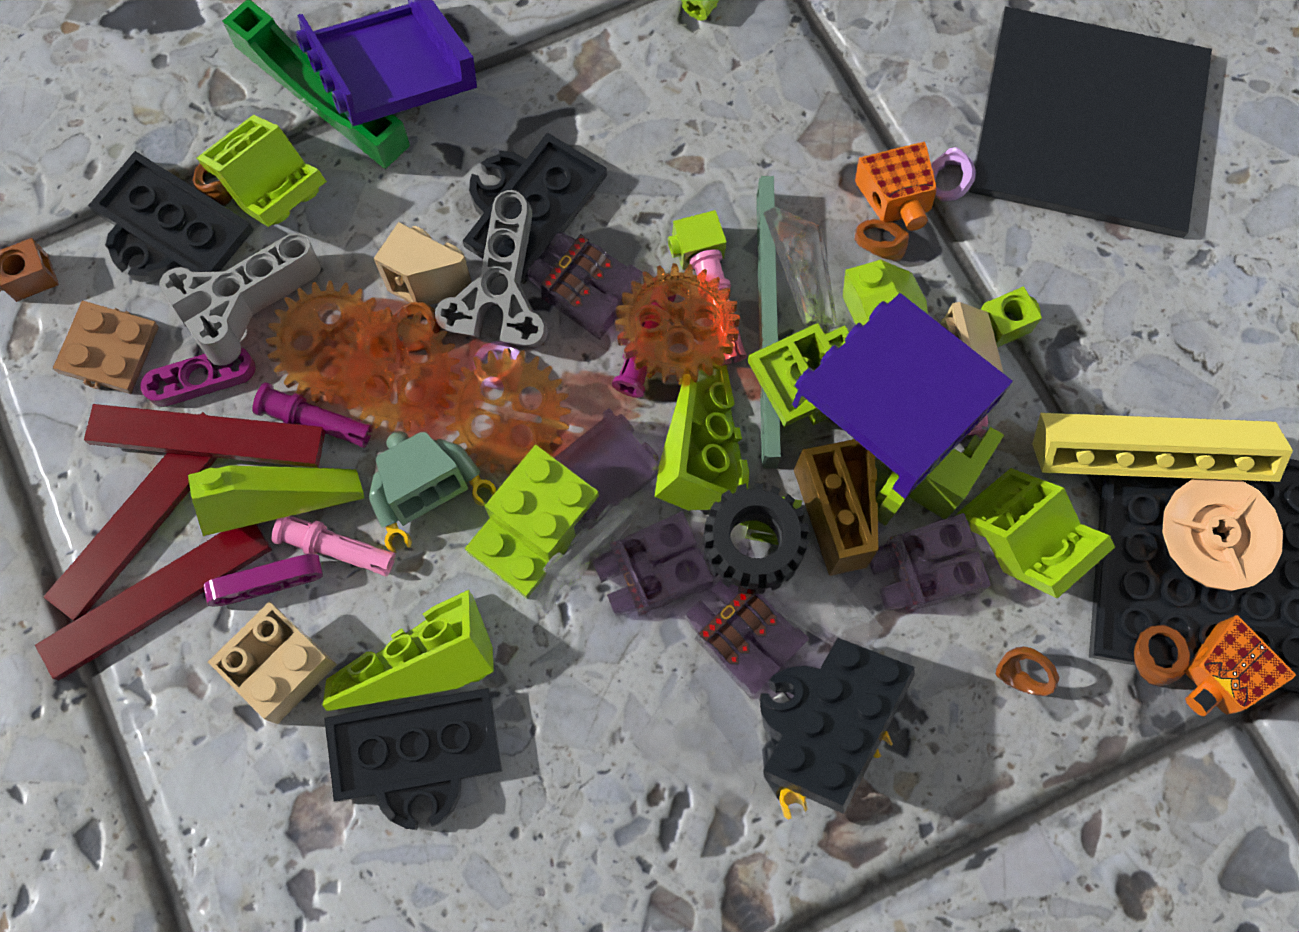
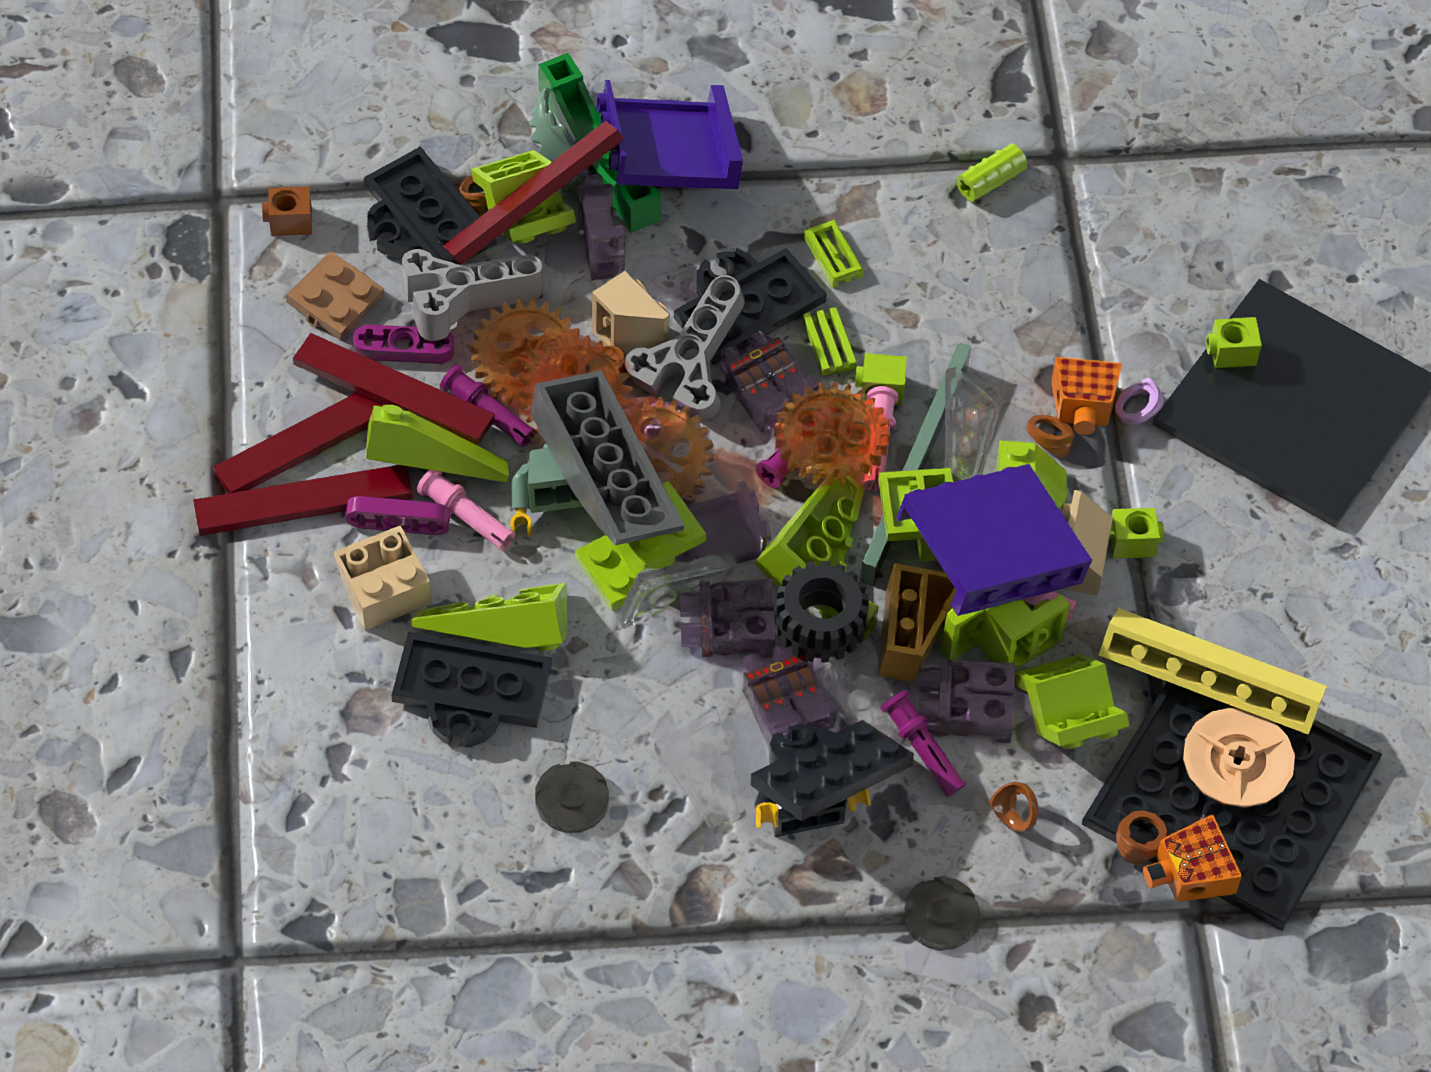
camera: 20 degrees right, 15 degrees down
none -> dark red tile [443,121,624,265]
none -> sand green plant [529,87,588,194]
none -> dark grey slope [531,370,684,545]
none -> clear smoke tile [535,761,609,833]
none -> clear purple hips [577,174,625,281]
none -> lime tile [803,219,864,288]
none -> lime tile [803,307,856,376]
none -> magenta pin [880,689,966,798]
none -> clear smoke tile [903,876,980,951]
none -> lime brick [1206,317,1262,368]

